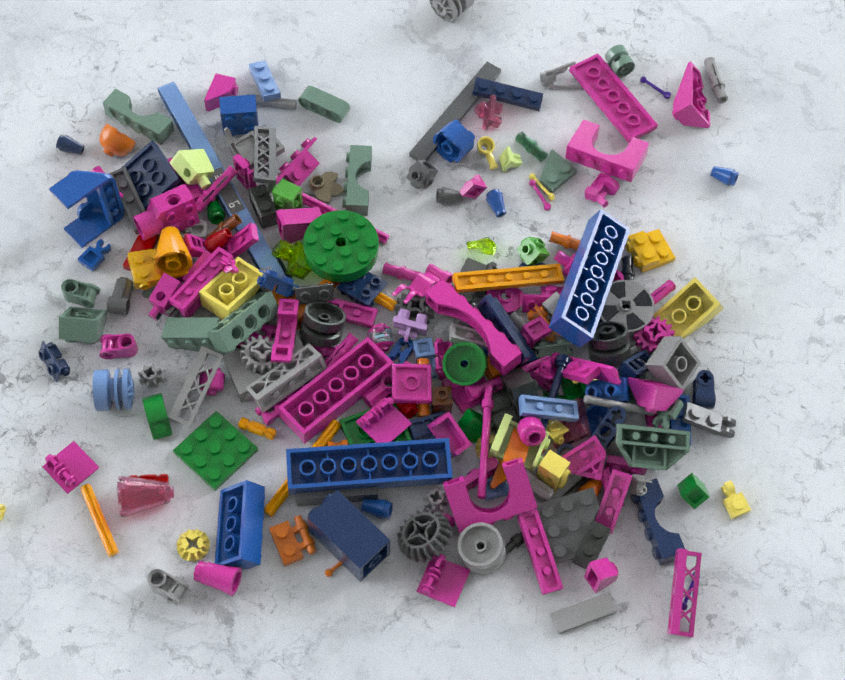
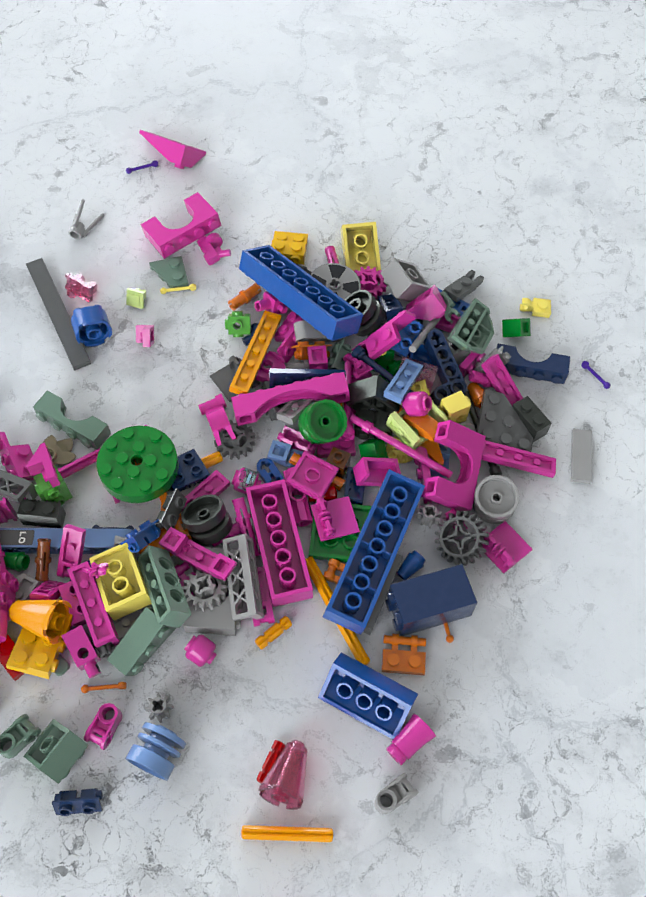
camera: 60 degrees left, 0 degrees up
dark pink hinge [42,441,99,494] -> none
dark grey piece [107,277,133,315] -> none
green brick [142,393,173,440] -> none
light grey fence [168,346,224,427] -> none
green plate [172,411,258,491] -> none
light yellow gear [177,529,210,561] -> none
red cone [204,228,232,253] -> none
clear neon green brick [271,240,312,280] -> none
dark pink slope [276,207,325,245] -> none
dark pink pin [382,262,421,282] -> none
lavender hips [393,309,428,342] -> none
dark grey brick [406,160,438,189] -> none
dark grey cone [436,187,463,205] -> none
clear neon green animal [466,237,497,255] -> none
dark blue plate [472,77,543,111] -> none
light yellow bar [477,136,498,170] -> none
blue cone [486,189,507,217] -> none
clear green pin [515,131,548,162] -> none
dark pink hinge [529,179,551,211] -> none
dark pink slope [561,435,606,480] -> none
dark pink plate [569,53,658,143] -> none
dark pink slope [584,557,619,593] -> none
sand green wheel [605,45,635,78] -> none
dark pink fence [667,548,702,637] -> none
dark blue piece [692,370,716,409] -> none
light grey pin [704,57,728,104] -> none
blue cone [710,166,739,186] -> none
none -> dark pink slope [26,442,61,487]
none -> orange hinge [81,682,127,693]

